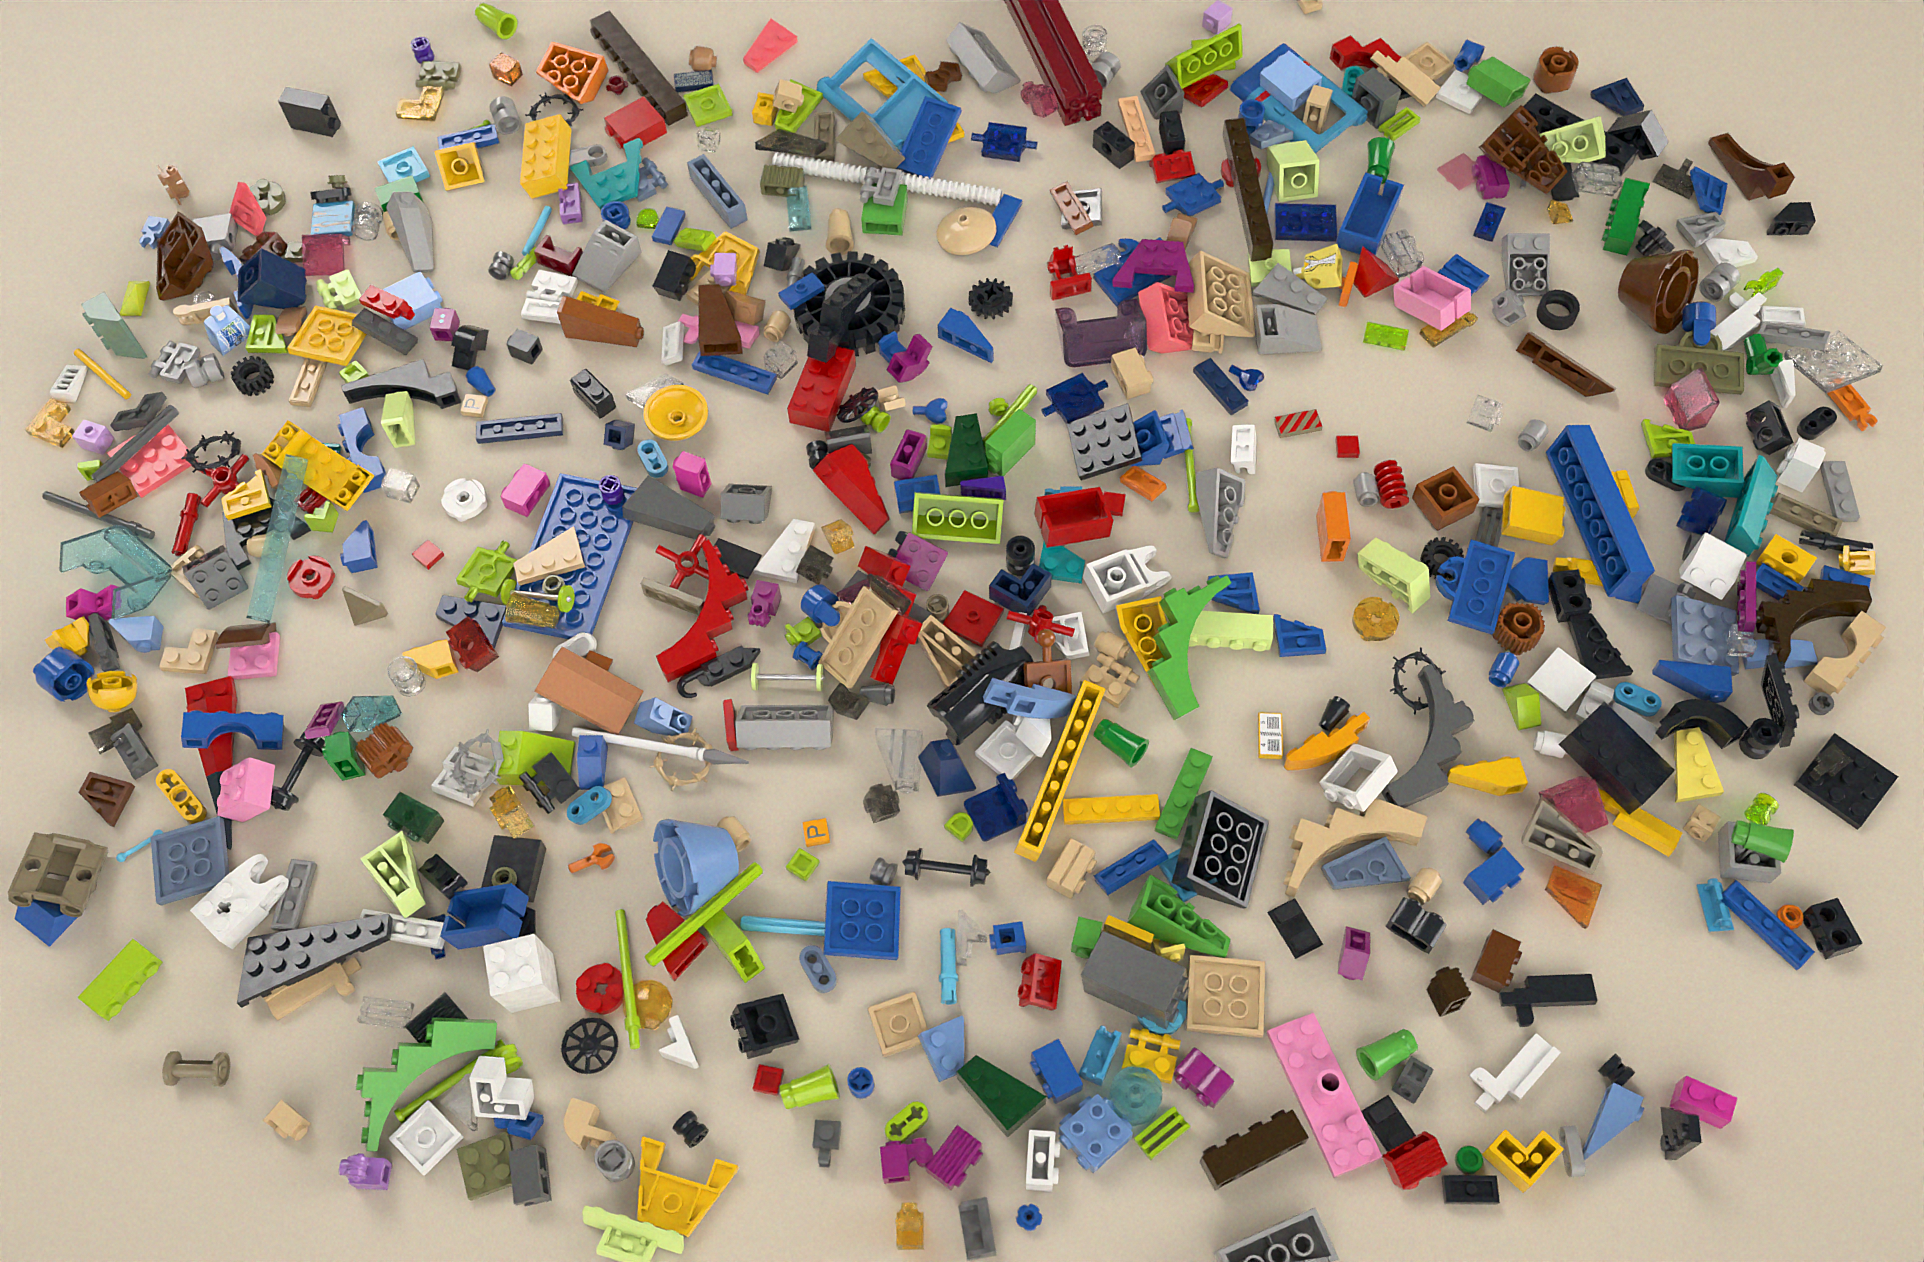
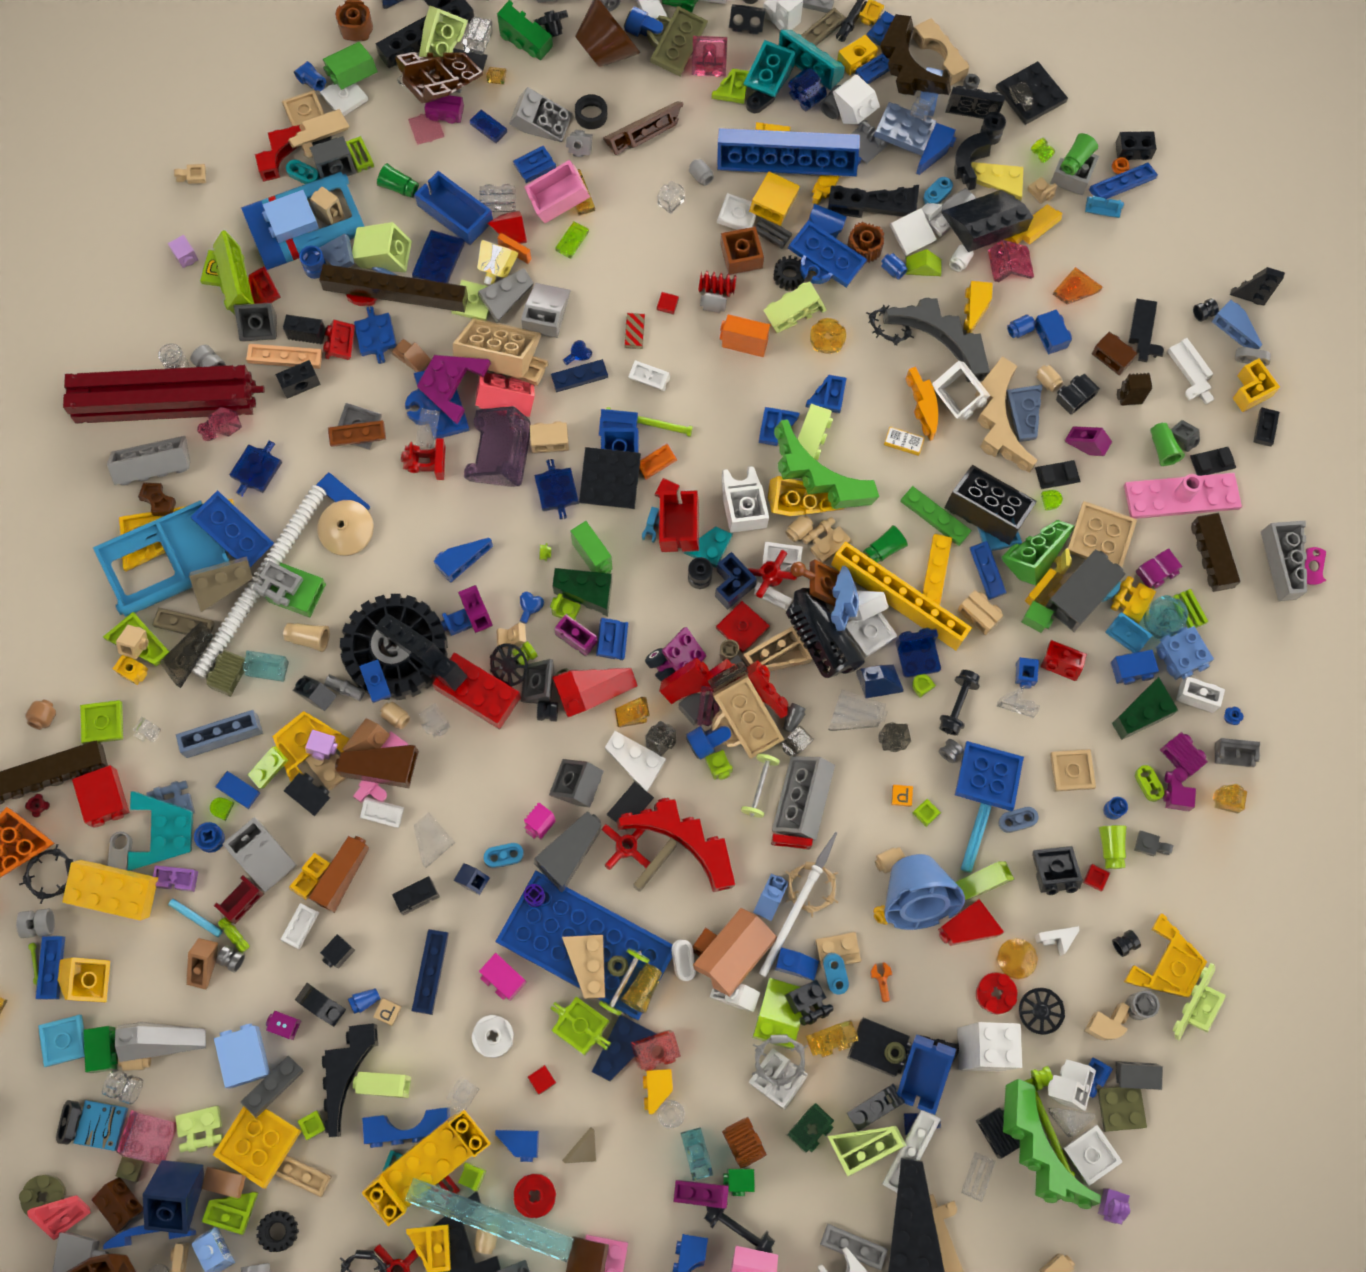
camera: 80 degrees left, 10 degrees up
nougat slope [253,453,293,491] -> none
olive plate [327,175,348,188] -> none
hinge [359,285,415,321] -> none
white plate [526,270,578,302] -> none
lime bar [615,909,641,1049] -> none
yellow dish [643,385,708,441] -> none
lime axle [645,862,763,967] -> none
dark blue tile [674,70,714,93] -> none
black plate [677,645,761,698] -> none
blue plate [691,351,777,395] -> none
coral wing [743,18,798,73] -> none
magenta brick [747,580,781,628] -> none
blue bush [793,641,823,670] -> none
lime slope [912,492,1004,544] -> none
medium blue wing [918,1016,964,1083] -> none
medium azure pin [939,928,958,1005] -> none
dark purple slope [960,476,1006,500] -> none
black gear [968,278,1013,320] -> none
lime axle [982,384,1037,447] -> none
light grey wedge [1196,468,1245,558] -> none
black cone [1319,696,1350,732] -> none
red brick [1382,1131,1448,1190] -> none
green tile [1455,1146,1483,1174] -> none
dark tan wedge [1521,795,1603,875] -> none
dark pink brick [1669,1076,1738,1129] -> none
magenta plate [1737,561,1756,644] -> none
none -> medium nougat slope [186,938,218,990]
none -> clear neon green tile [1041,490,1063,511]

